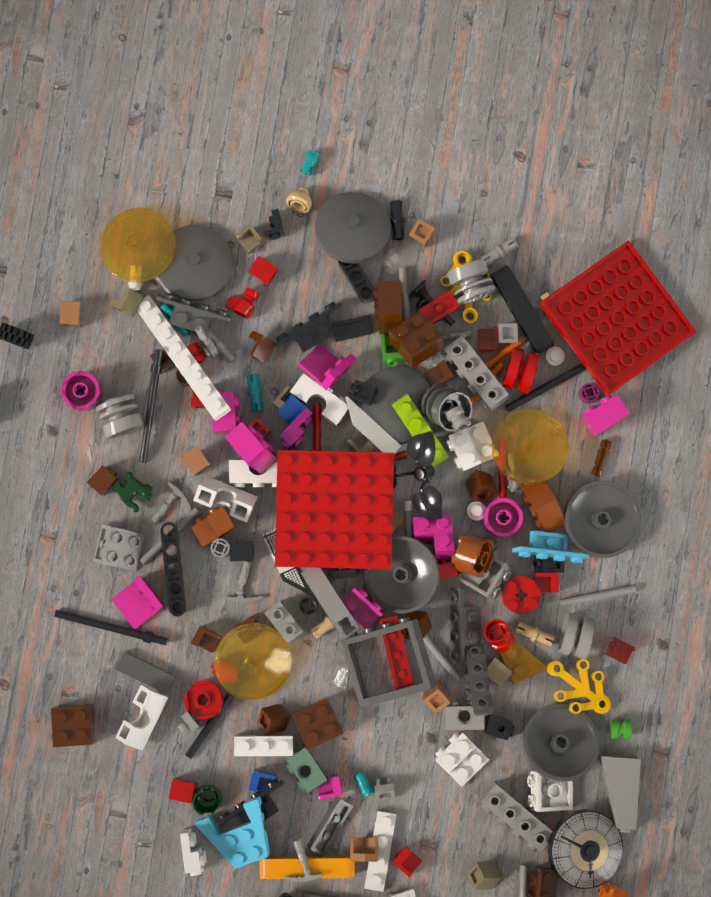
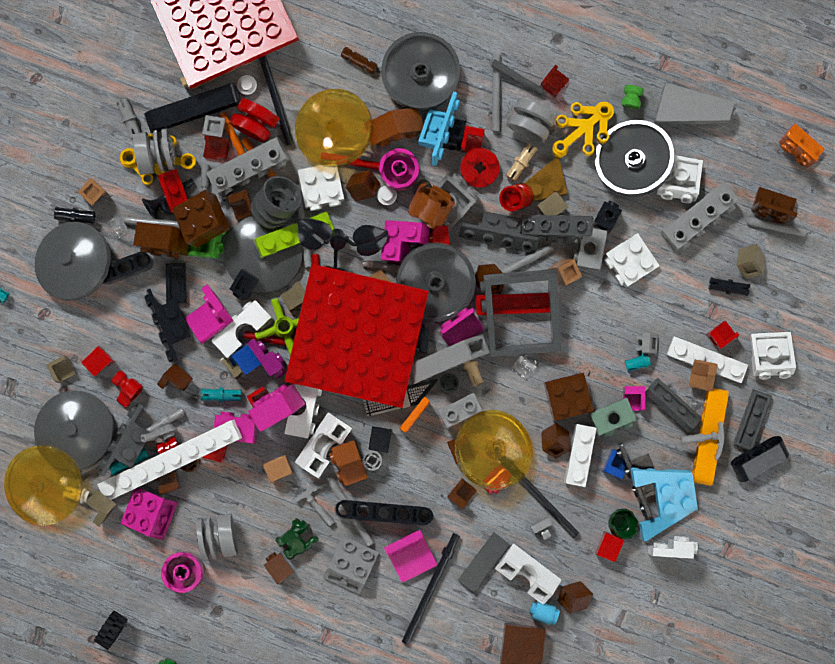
camera: 85 degrees left, 0 degrees up
medium nougat panel [59,301,82,327] -> none
black bar [139,349,163,463] -> none
red plate [184,680,224,720] -> none
light grey piece [226,561,263,602] -> none
black bracket [264,209,284,240] -> none
tan brick [286,188,312,213] -> none
white sticker [345,396,401,454] -> none
light grey wheel [445,406,471,433] -> none
dish [548,809,623,889] -> none
magenta wheel [578,383,600,404] -> none
dark pink brick [581,394,630,438] -> none
none -> dark pink bracket [121,487,178,540]
none -> lime bar [255,298,299,355]
none -> orange tile [399,396,430,433]
none -> dark grey bar [491,59,545,96]
none -> medium azure brick [529,601,560,625]
none -> reddish brown panel [557,581,593,614]
none -> black pin [708,277,750,296]

